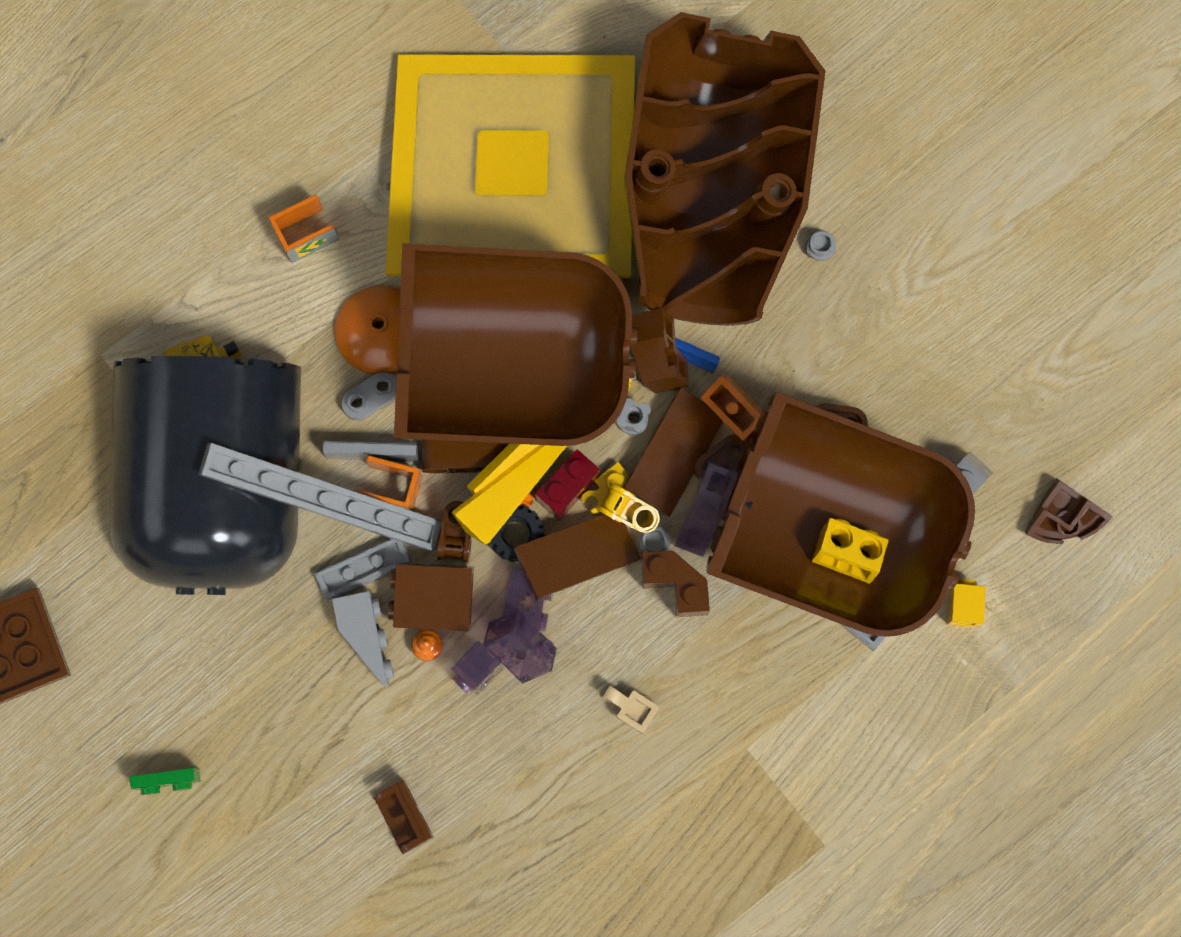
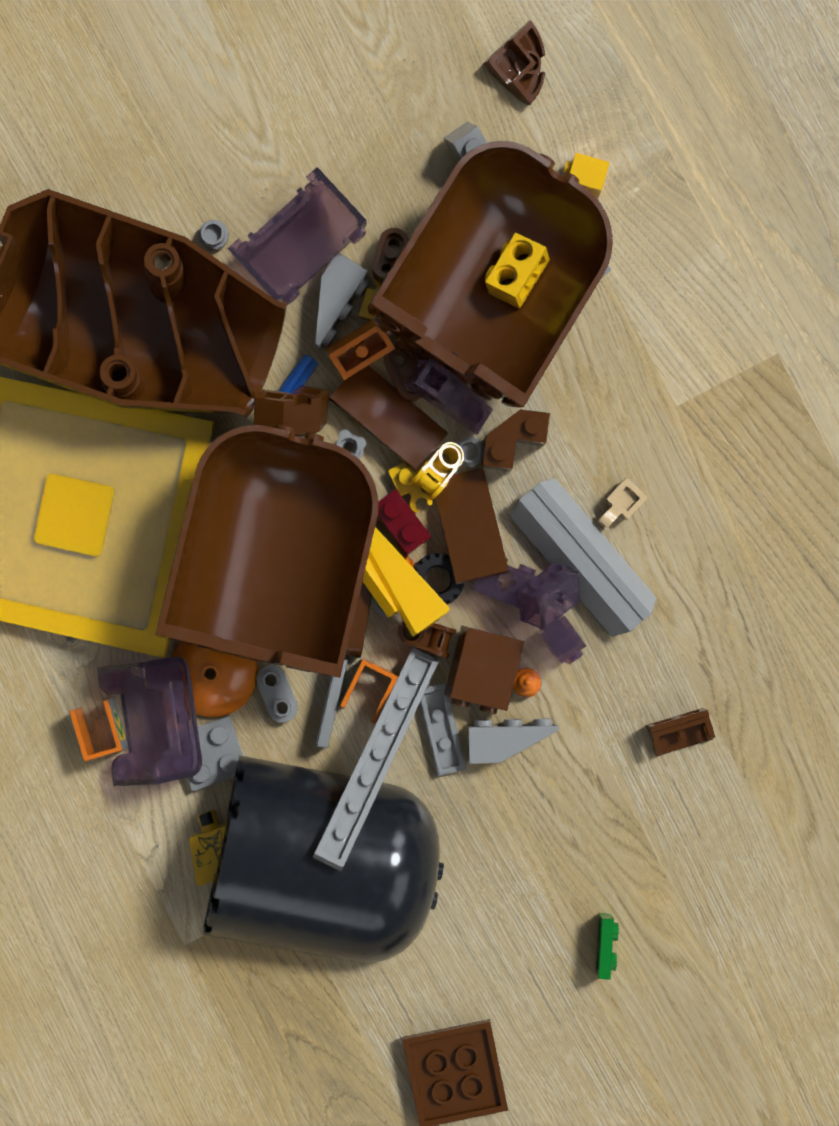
camera: 80 degrees left, 10 degrees up
none -> clear purple windscreen [97,657,202,786]
none -> light grey plate [173,715,244,792]
none -> clear purple windscreen [227,167,367,305]
none -> light grey slope [315,252,370,350]
none -> light grey piece [510,478,657,636]

